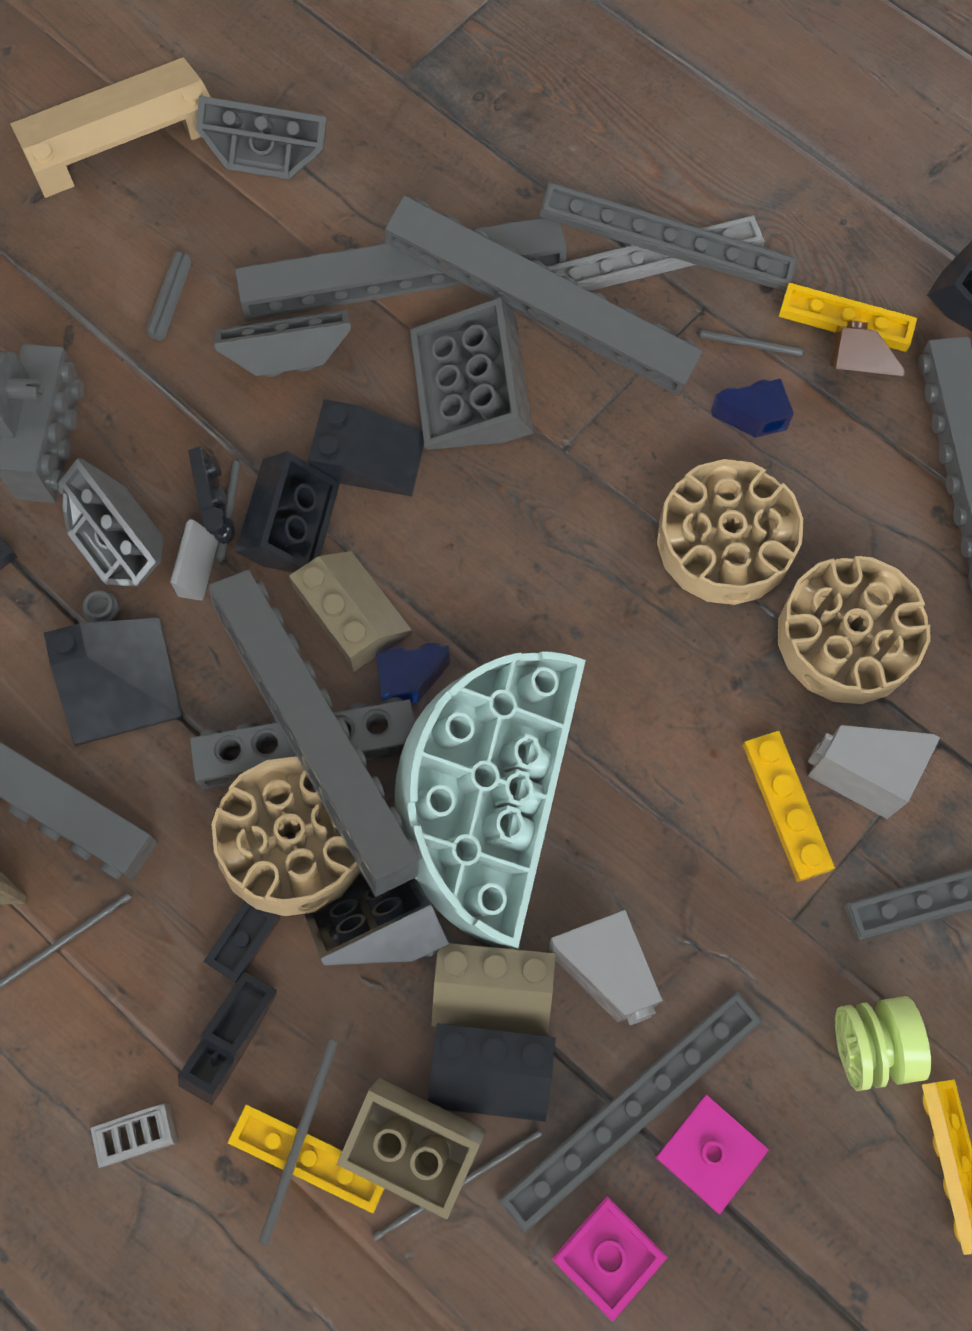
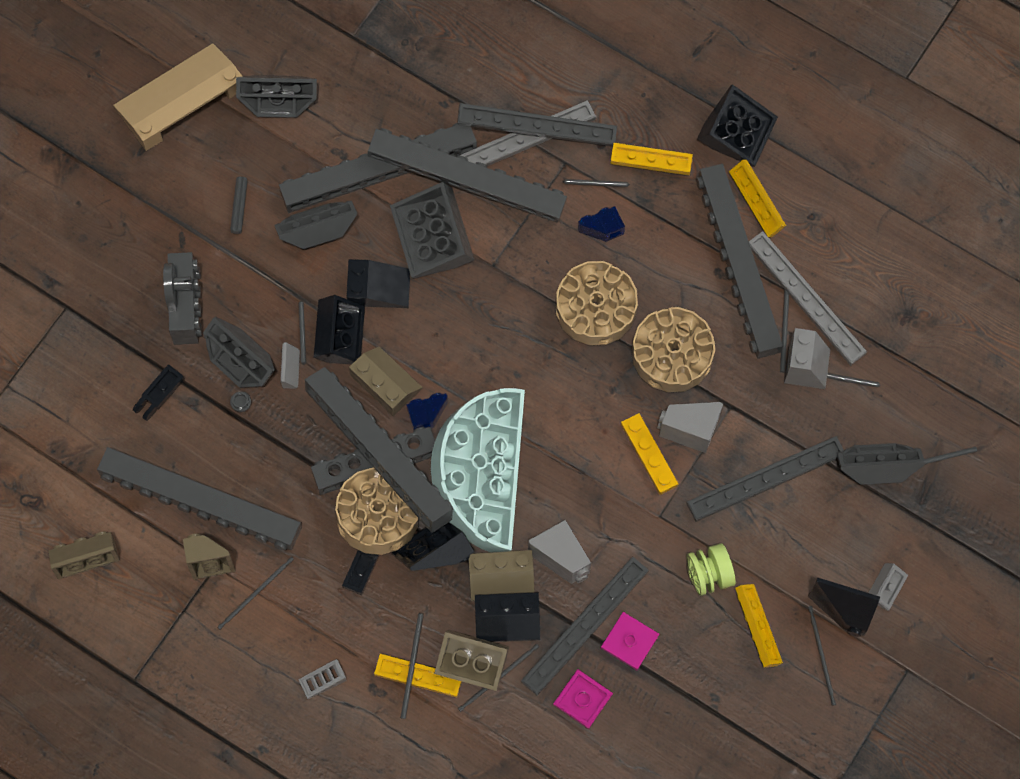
camera: 10 degrees left, 0 degrees up
black slope [44,618,183,746] -> none
black slope [178,972,277,1105] -> none
black hinge [188,446,235,544] -> none
slope [830,320,904,376] -> none

